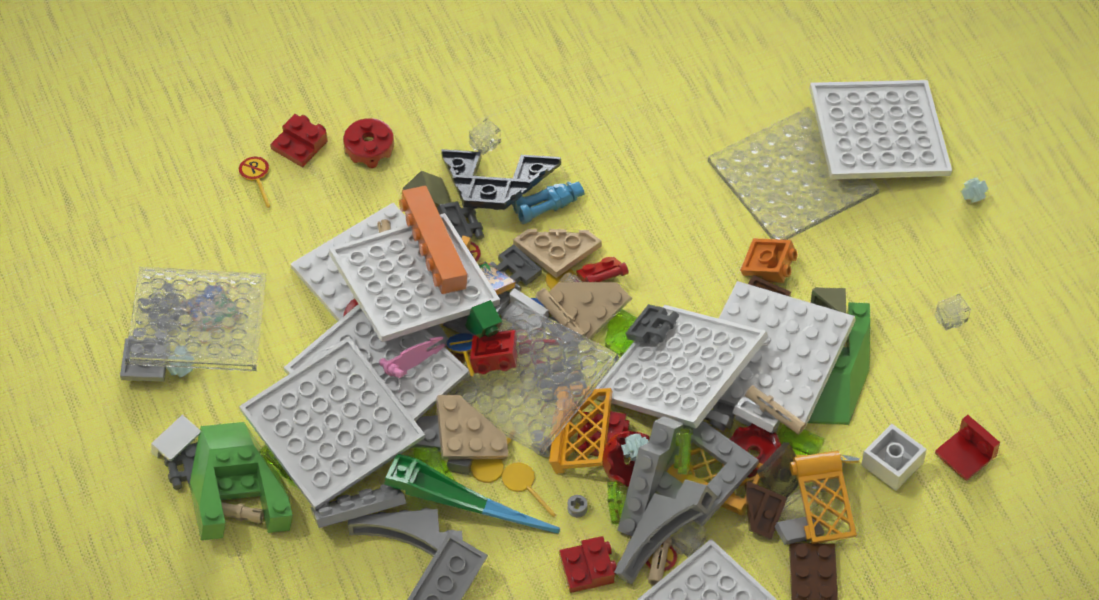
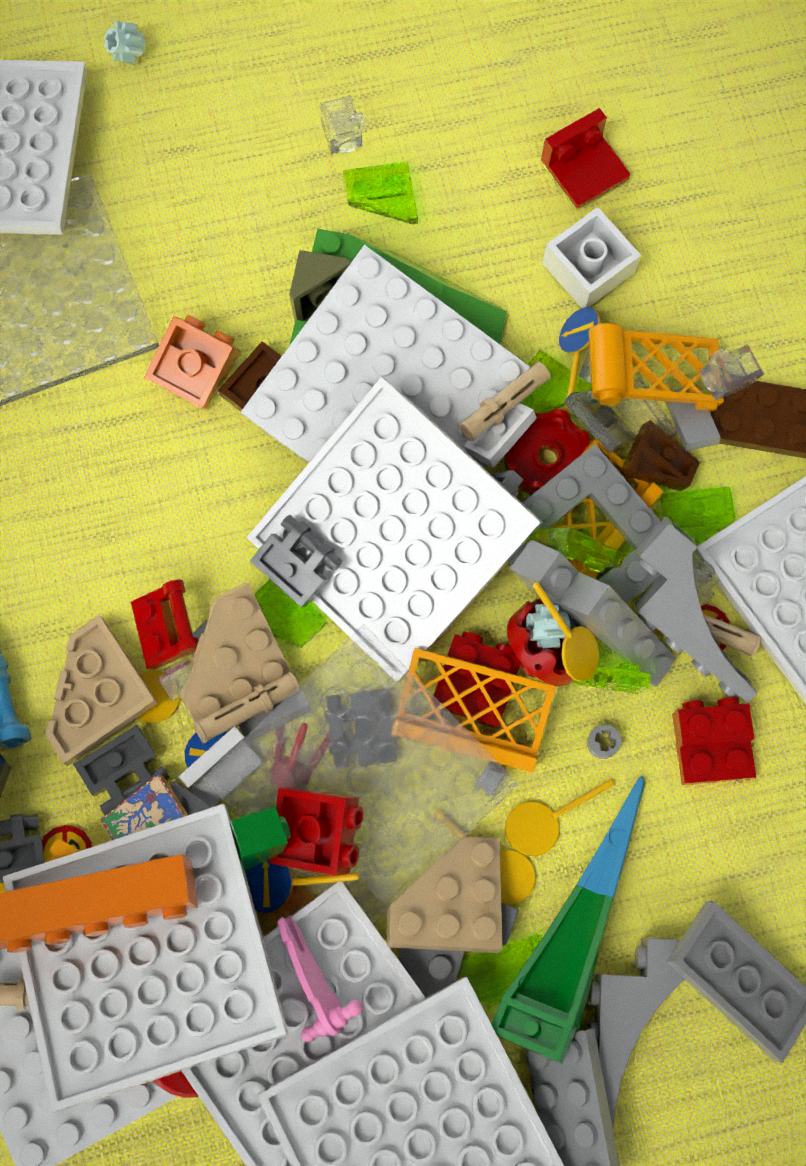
camera: 85 degrees left, 20 degrees up
none -> clear neon green wing [343,161,418,225]
none -> yellow piece [533,582,599,682]
none -> clear neon green wing [660,487,736,546]
none -> clear brick [700,344,764,401]

